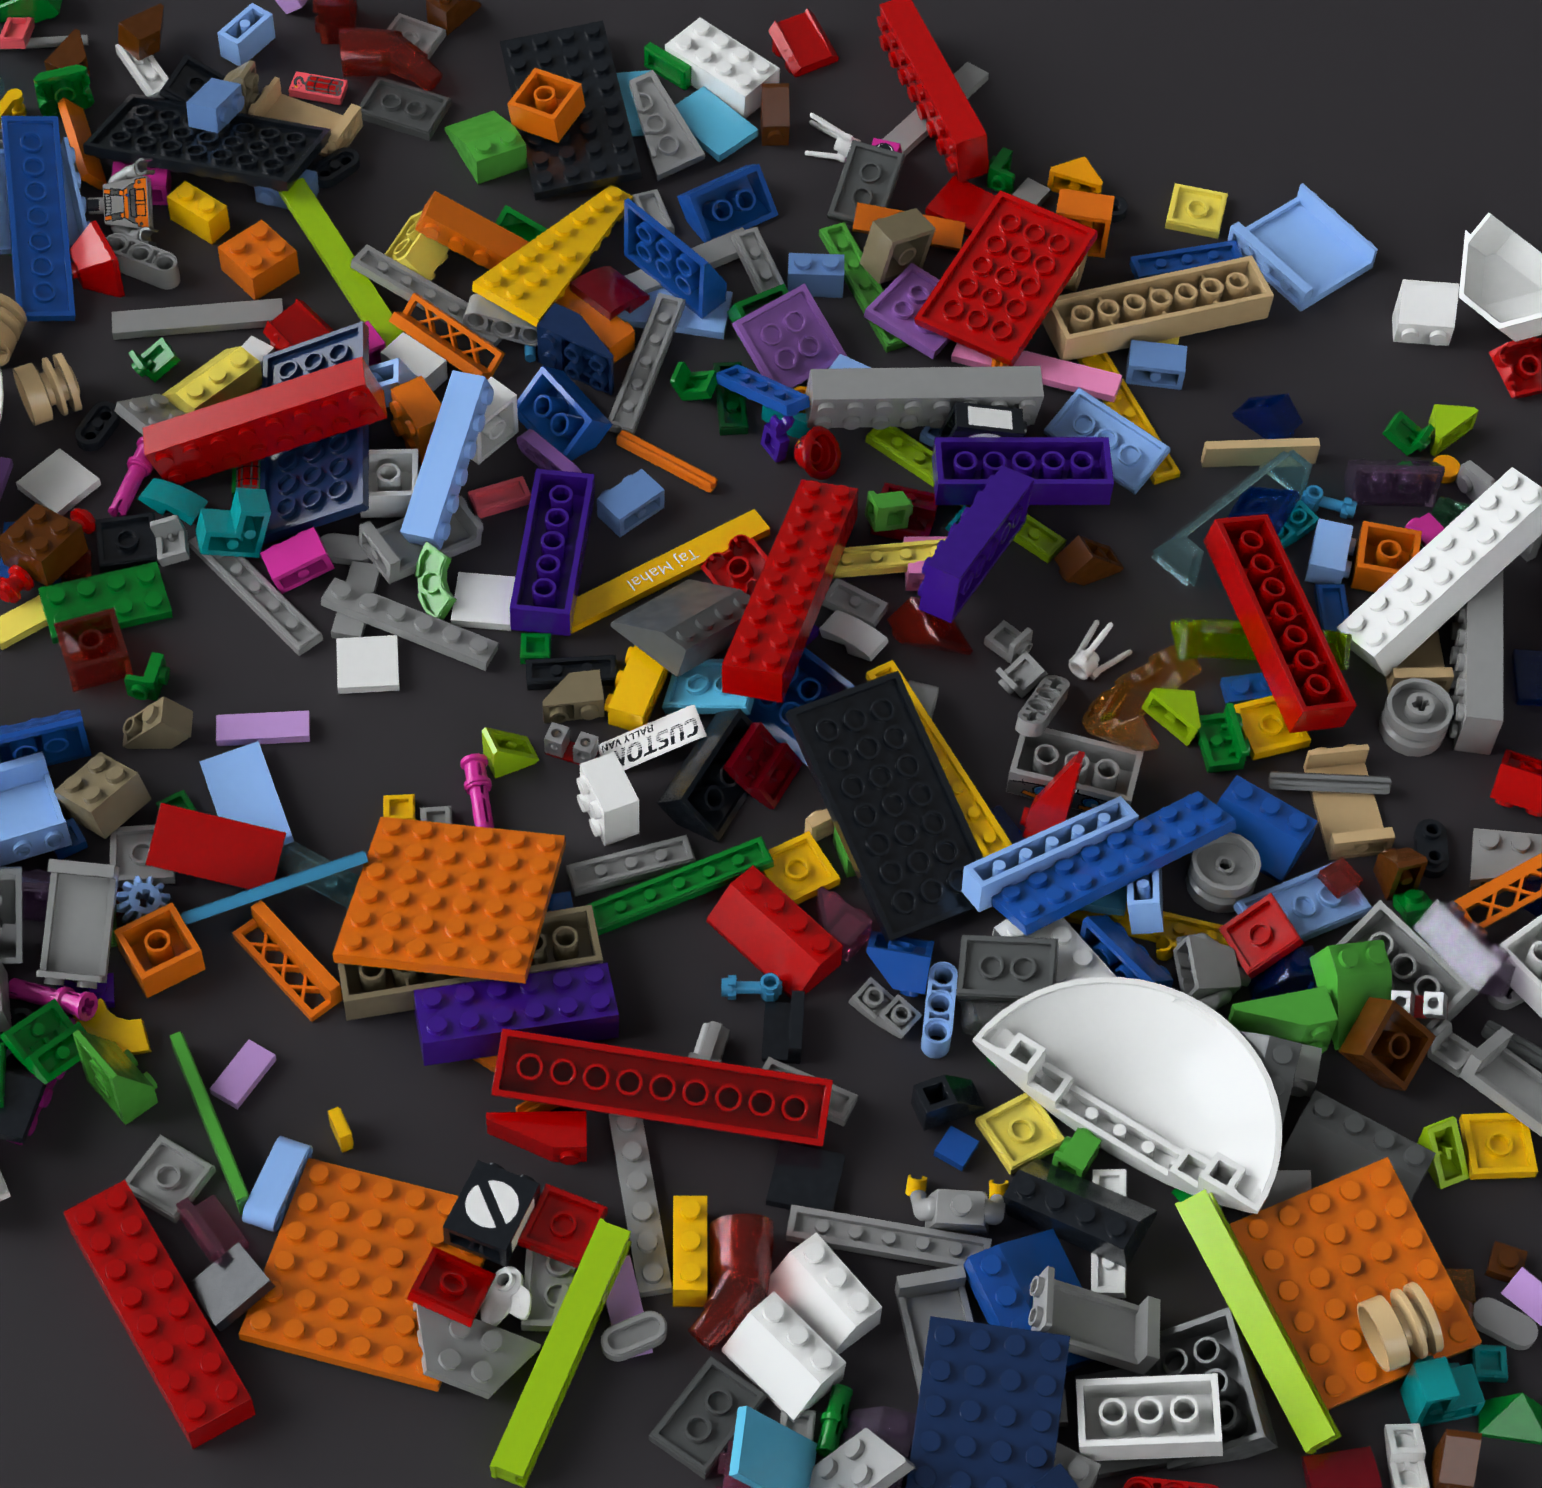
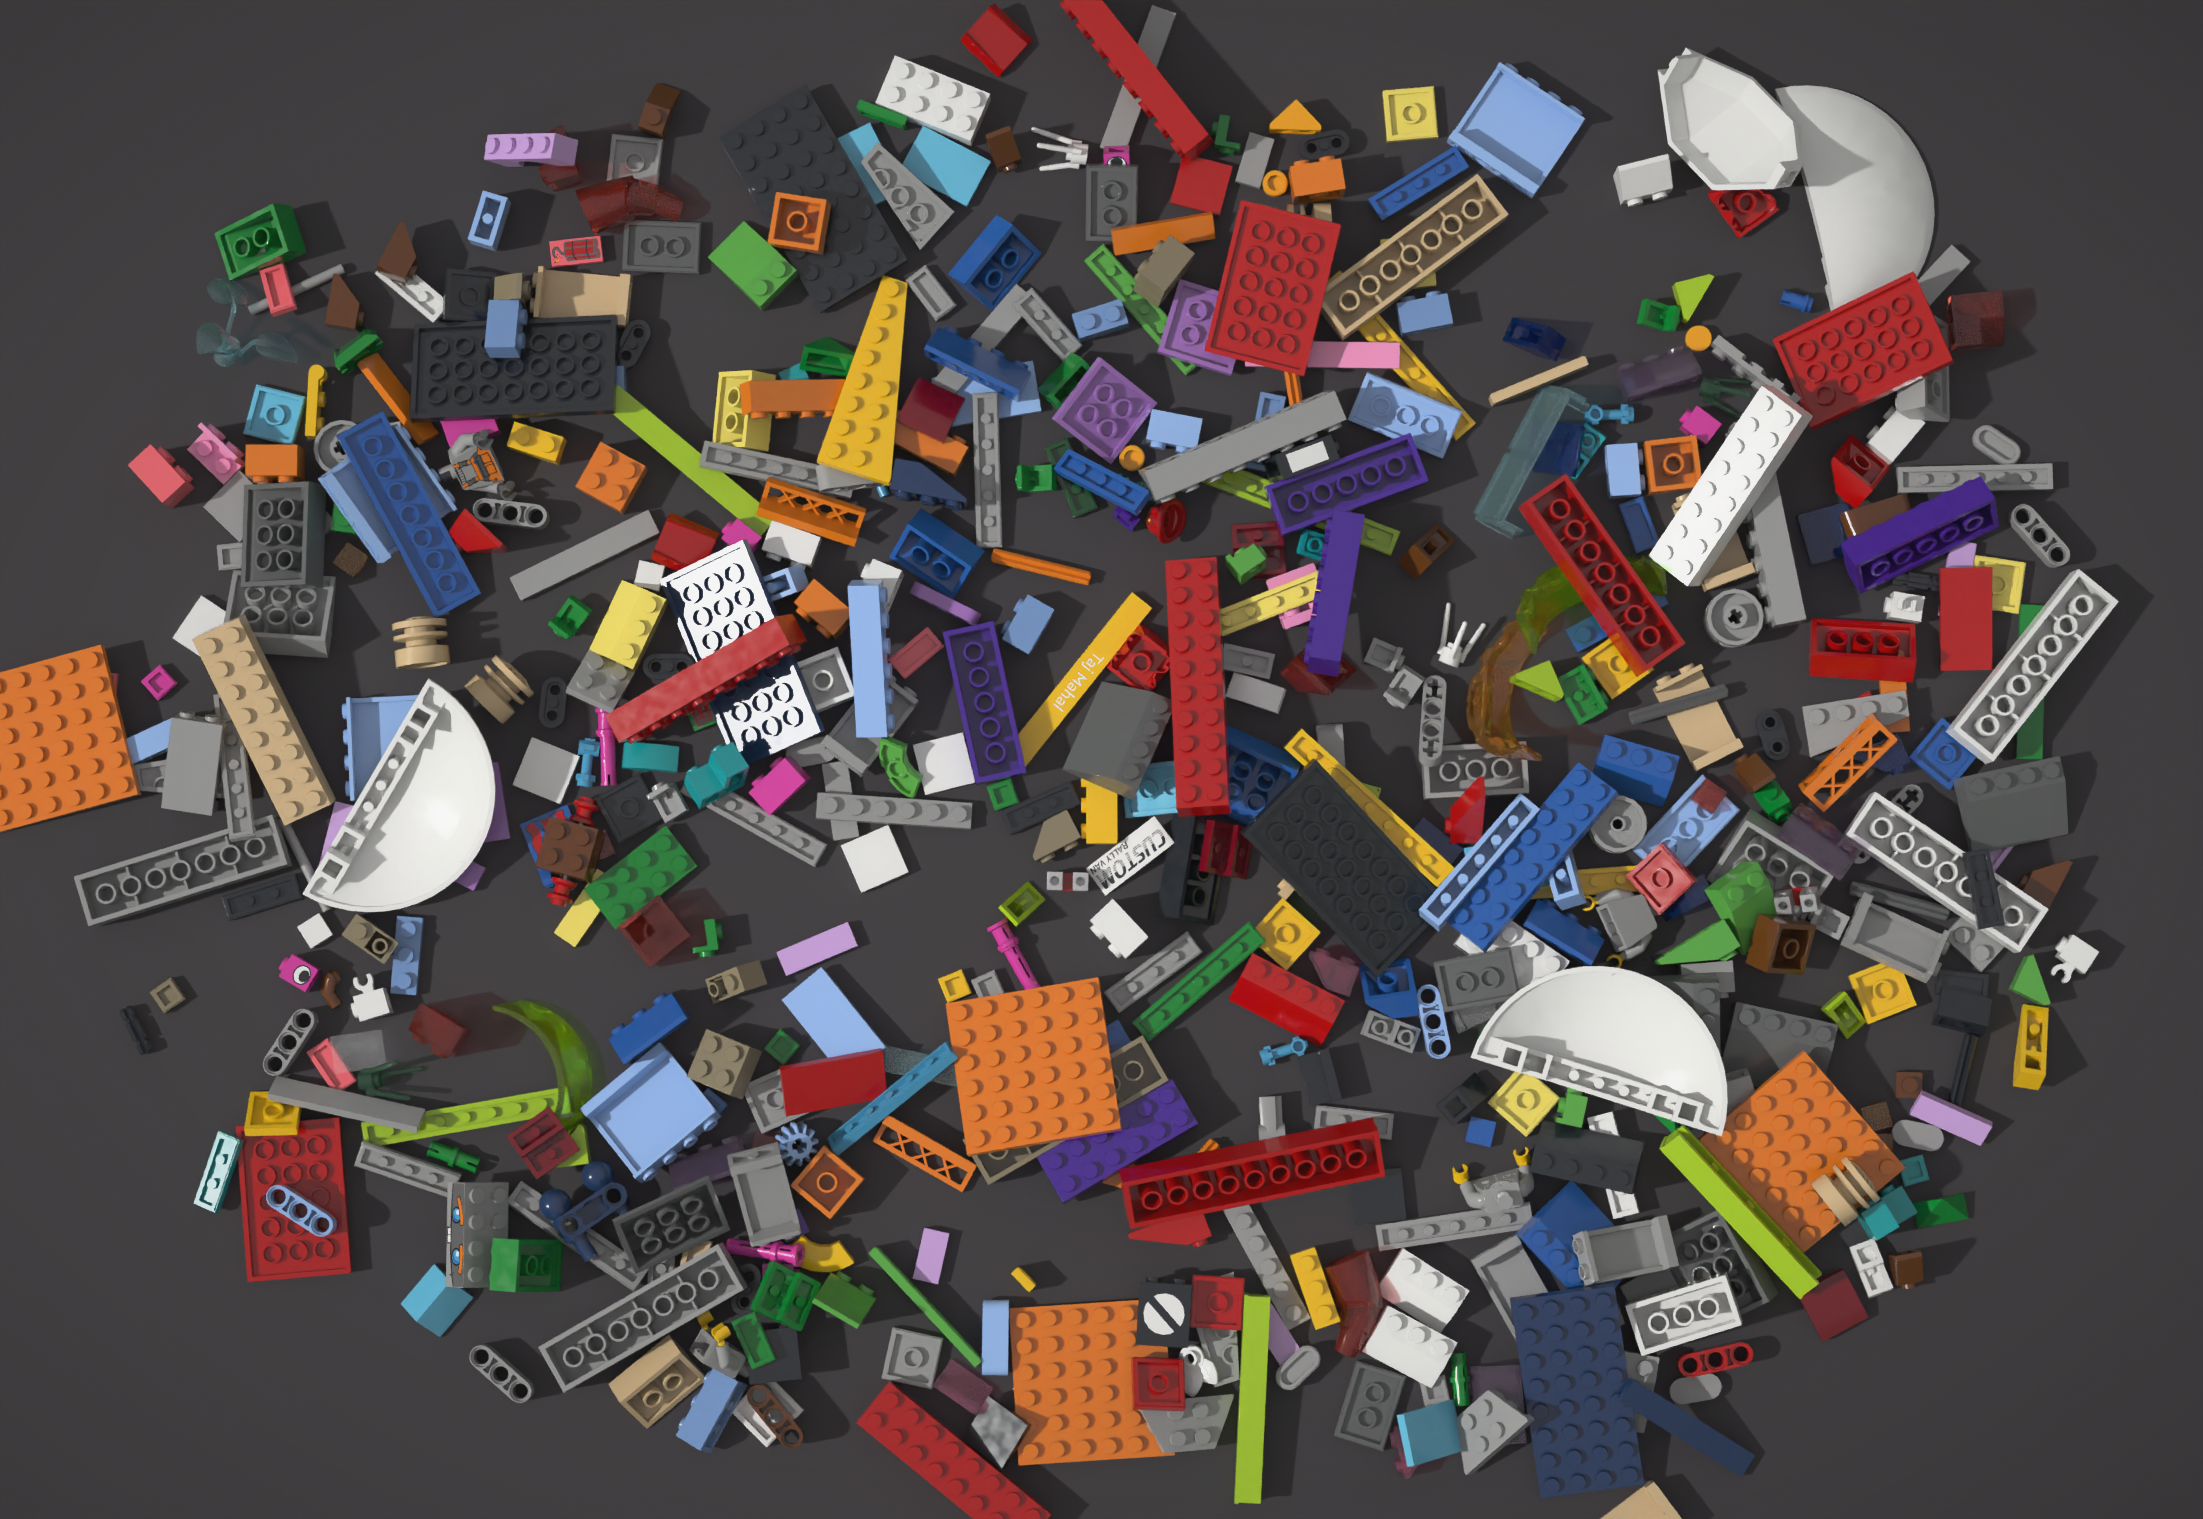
camera: 10 degrees left, 30 degrees up
none -> dark azure bar [576,738,600,788]

